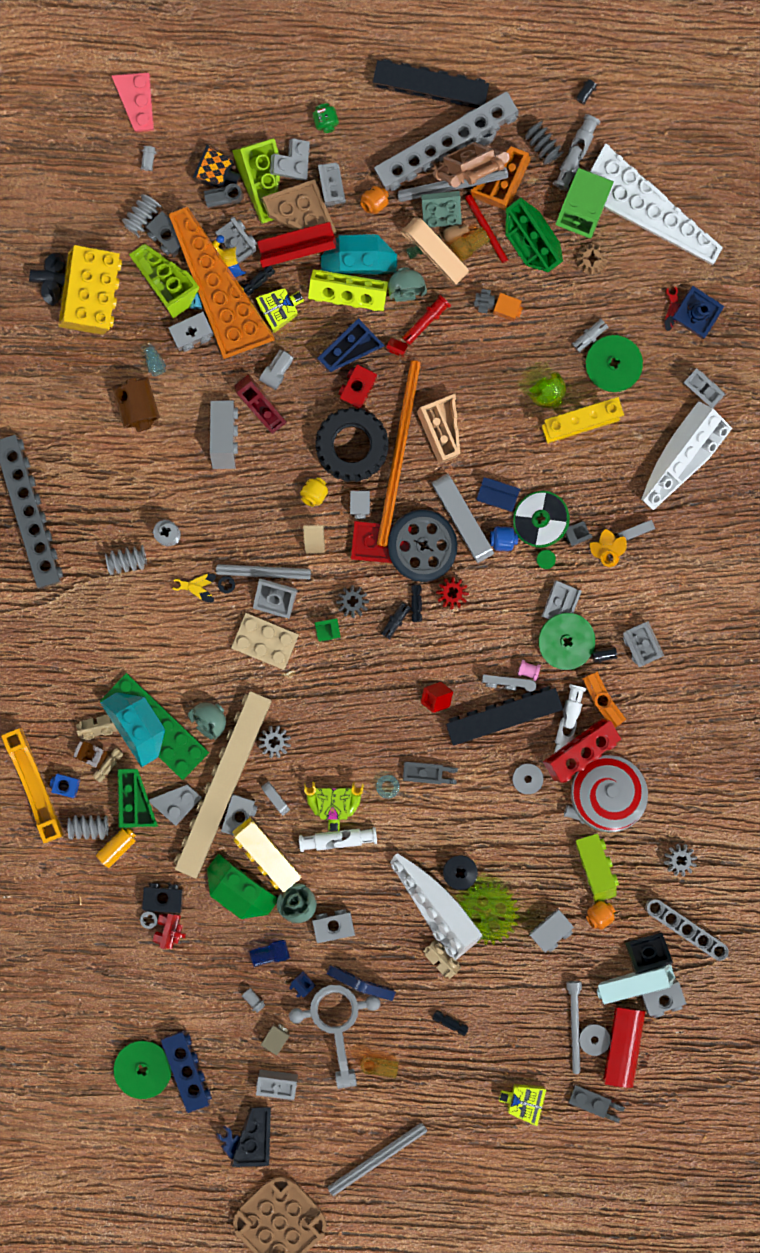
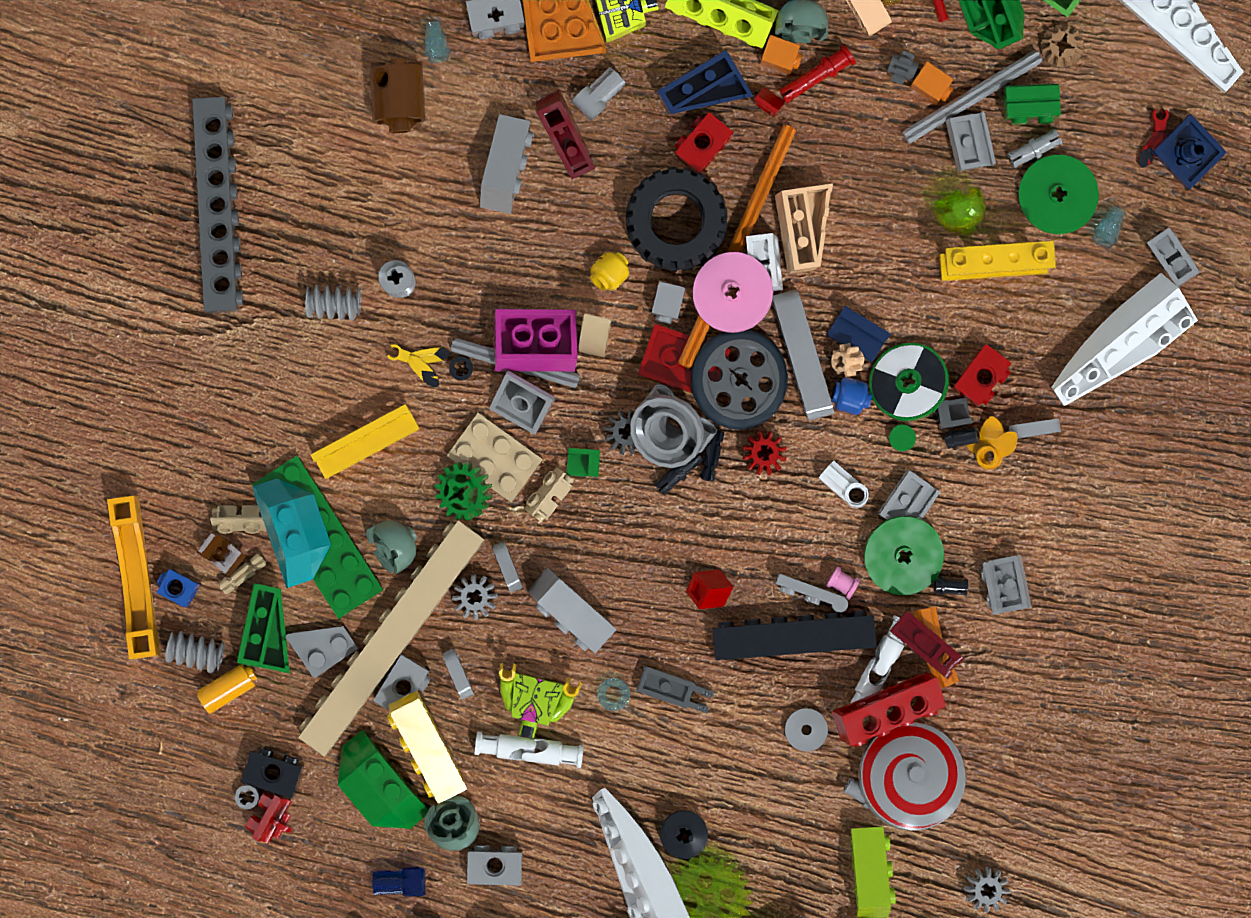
camera: 15 degrees right, 0 degrees up
none -> yellow fence [311,404,420,479]
none -> green gear [435,462,493,521]
none -> light grey beam [492,541,523,593]
none -> dark pink brick [494,309,577,372]
none -> tan hinge [524,467,574,523]
none -> light grey wedge [527,567,617,653]
none -> light grey piece [631,384,717,468]
none -> bright pink piece [693,252,773,333]
none -> white brick [746,233,783,291]
none -> orange brick [760,35,803,75]
none -> white piece [819,461,869,509]
none -> light nougat gear [831,343,864,377]
none -> dark red plate [890,610,965,679]
none -> light grey axle [903,50,1042,143]
none -> black pin [945,426,980,450]
none -> light grey plate [946,112,996,172]
none -> red brick [952,344,1012,407]
none -> green brick [1003,84,1061,125]
none -> clear light blue cone [1093,206,1126,248]

